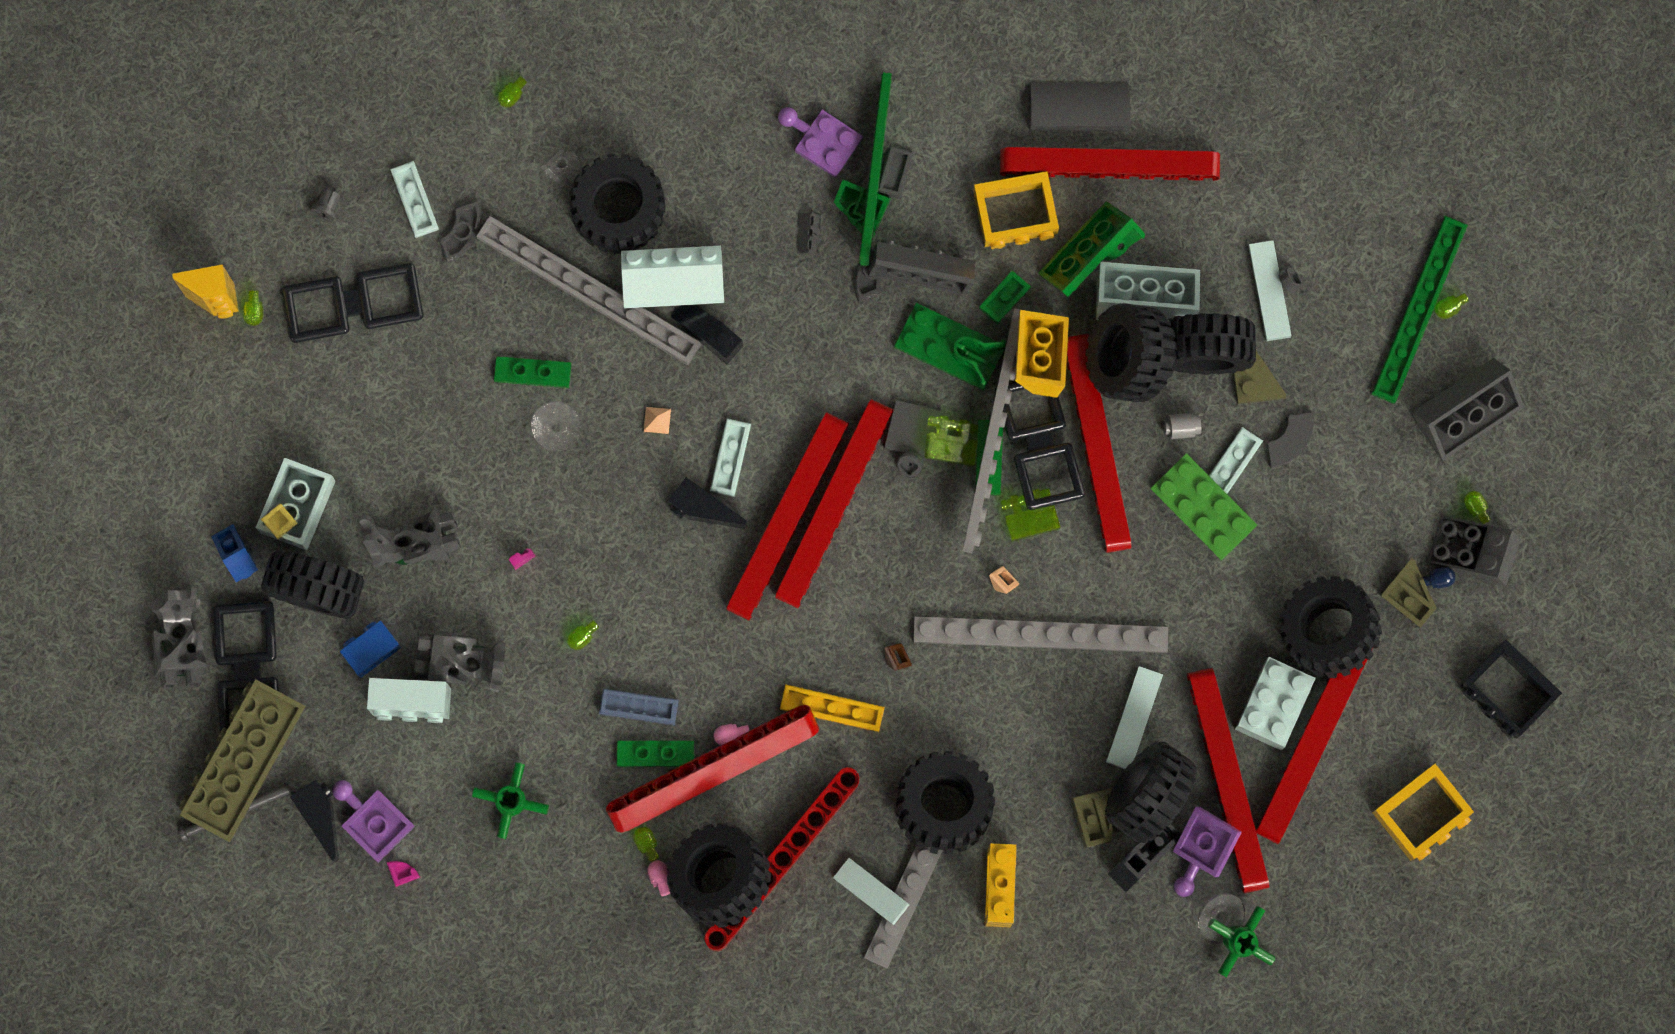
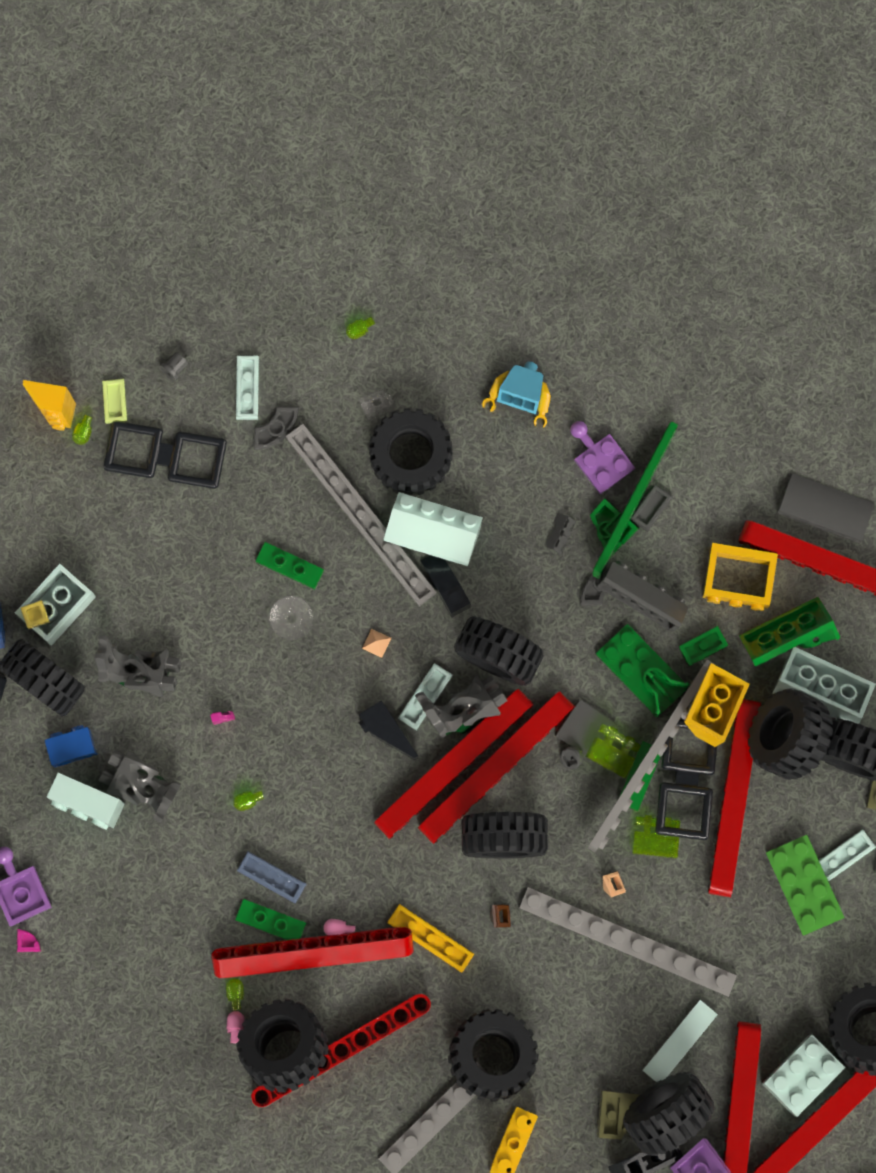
camera: 25 degrees right, 0 degrees up
green bar [472,762,549,840] -> none
light aqua tile [833,858,909,925] -> none
light grey brick [1163,412,1201,440] -> none
none -> yellowish green tile [102,379,127,424]
none -> dark grey hips [415,675,508,738]
none -> black tyre [454,616,544,686]
none -> black tyre [461,812,548,858]
none -> medium azure torso [482,362,551,428]

